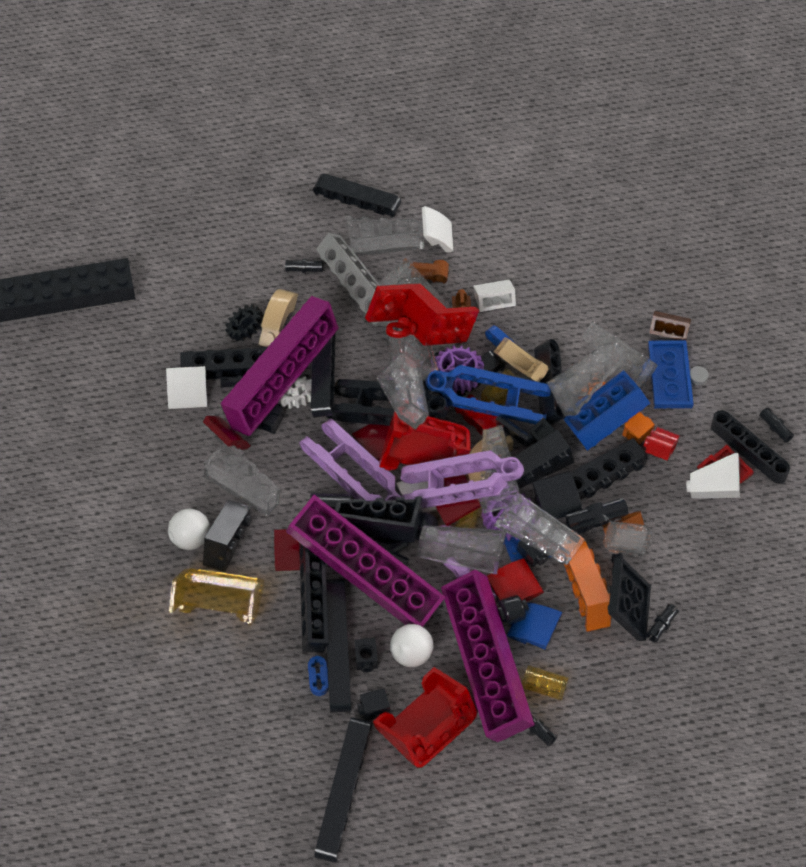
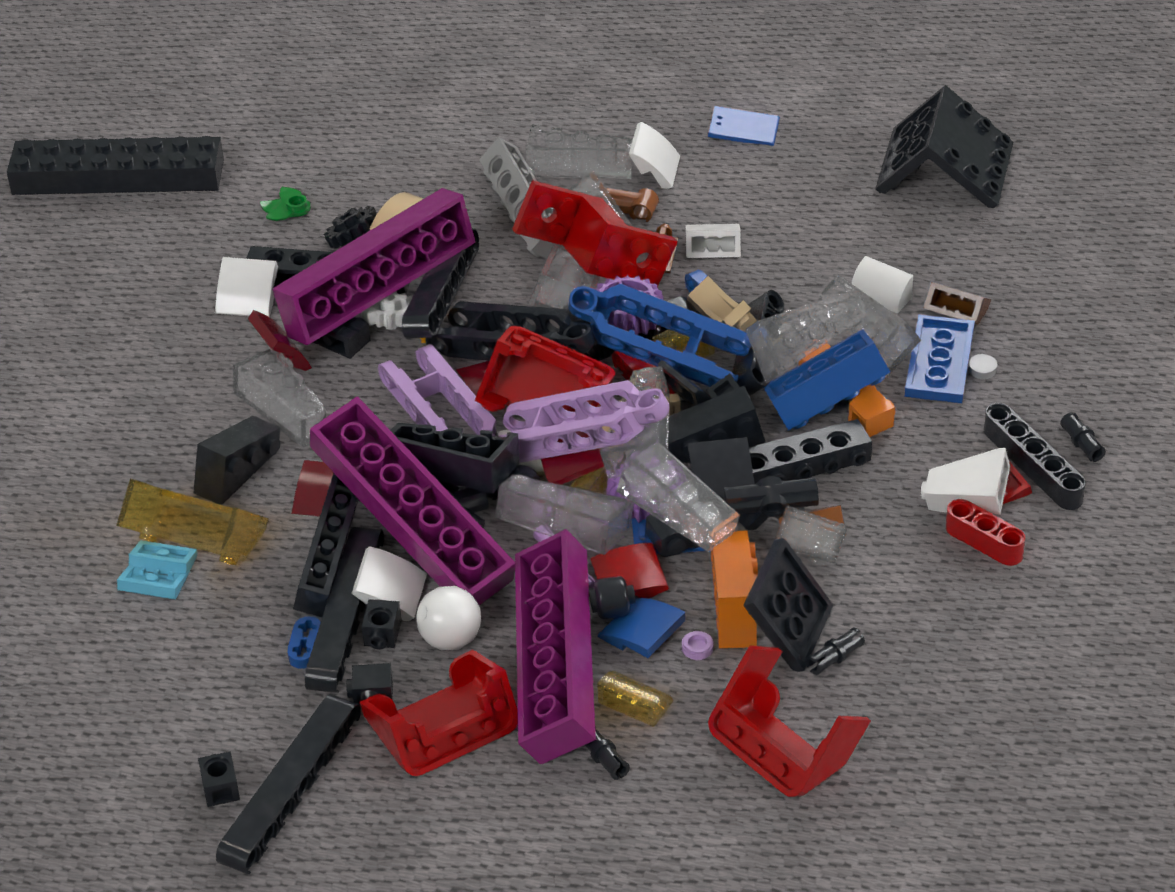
camera: 15 degrees right, 15 degrees down
white piece [168,508,210,550] -> none
black pin [285,259,323,273] -> none
black beam [313,174,401,218] -> none
clear wedge [376,349,429,430] -> none
red piece [386,316,416,338] -> none
red brick [643,427,680,461] -> none
none -> medium azure slope [117,540,197,599]
none -> black brick [198,751,240,807]
none -> green plate [260,186,311,221]
none -> white slope [352,546,427,621]
none -> lavender tile [682,631,713,660]
none -> container [708,106,780,146]
none -> red windscreen [708,645,871,797]
none -> white brick [850,256,913,314]
none -> black bracket [875,85,1014,208]
none -> red beam [945,499,1025,566]

